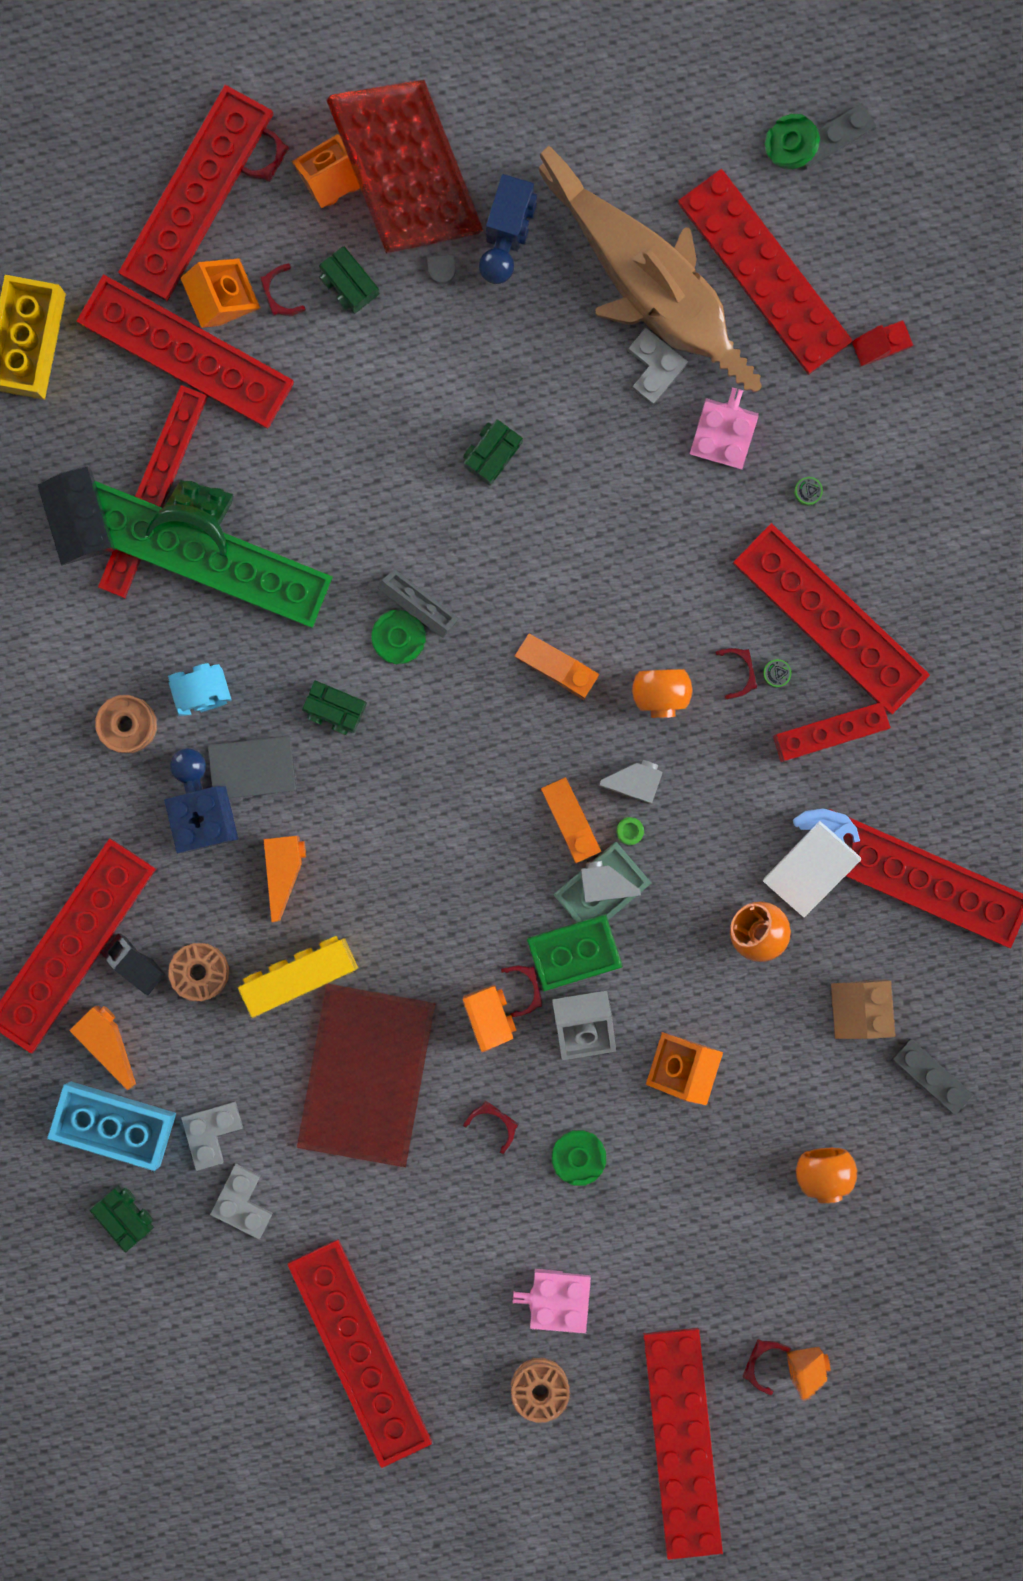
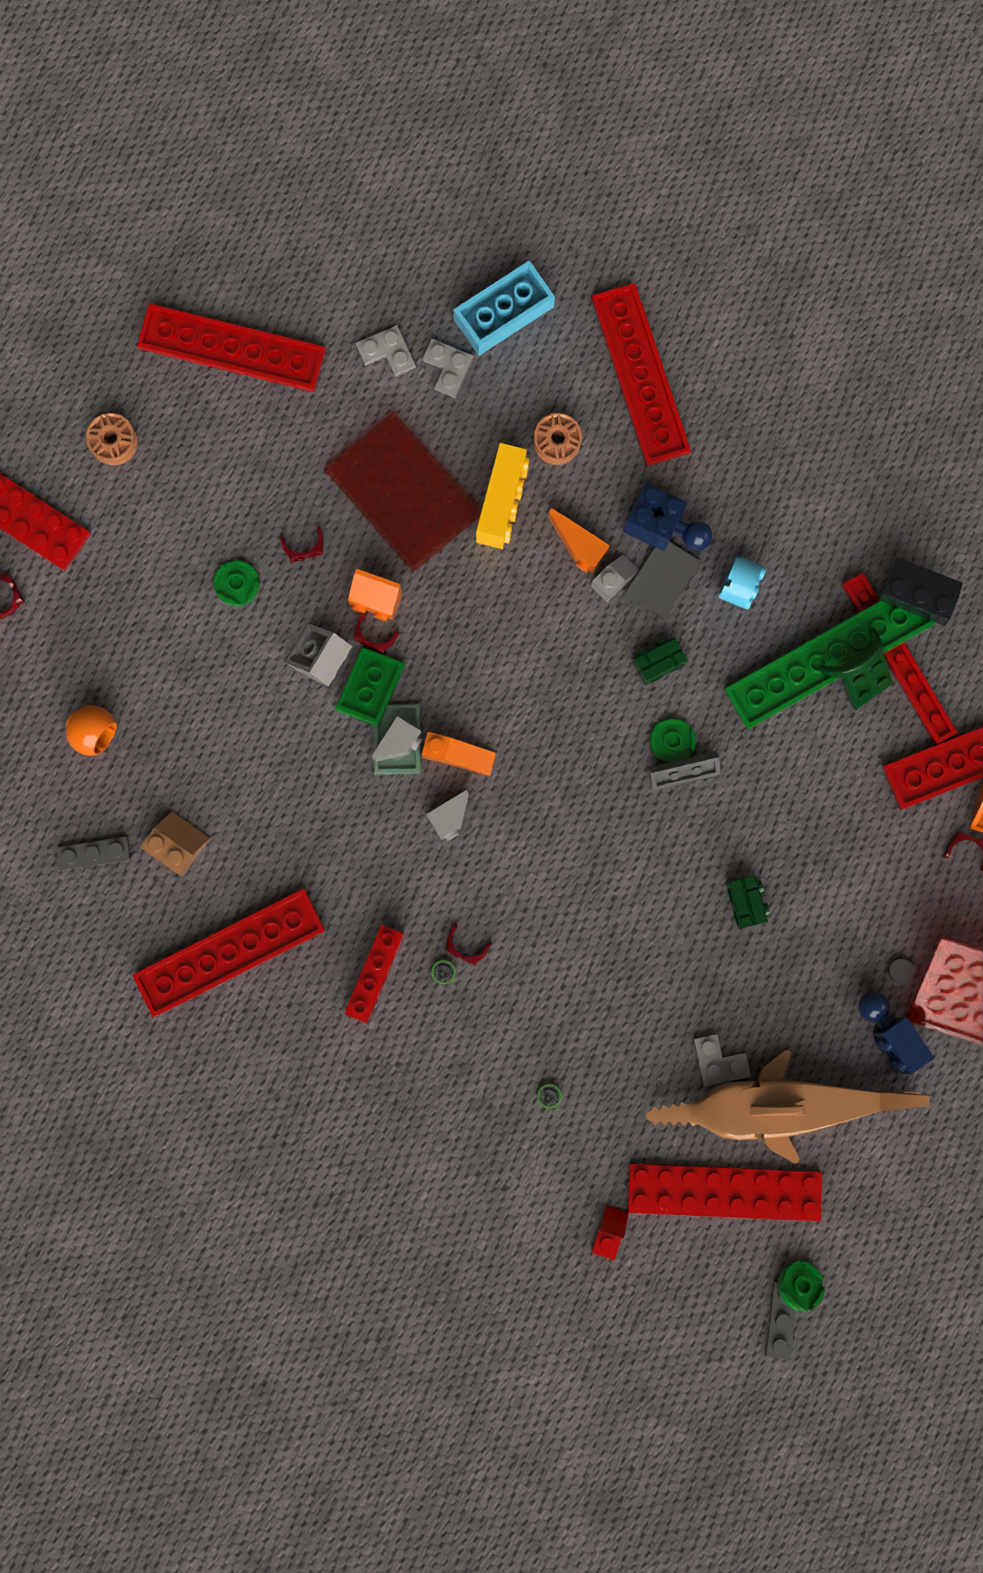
camera: 125 degrees right, 5 degrees down
orange slope [69,1006,136,1090] -> none
dark green brick [89,1185,154,1253] -> none
nougat wheel [95,695,157,753] -> none
black slope [102,933,166,996] -> none
dark green brick [319,246,380,314] -> none
bright pink plate [513,1269,591,1334] -> none
orange slope [514,634,600,700] -> none
bright green tile [616,817,644,845] -> none
orange wheel [632,669,693,718] -> none
orange slope [646,1032,723,1105] -> none
bright pink plate [690,387,759,469] -> none
orange wheel [730,901,791,962] -> none
red plate [732,523,930,715] -> none
white tile [763,821,861,917] -> none
light blue piece [793,808,860,843] -> none
none -> light grey slope [591,554,640,603]

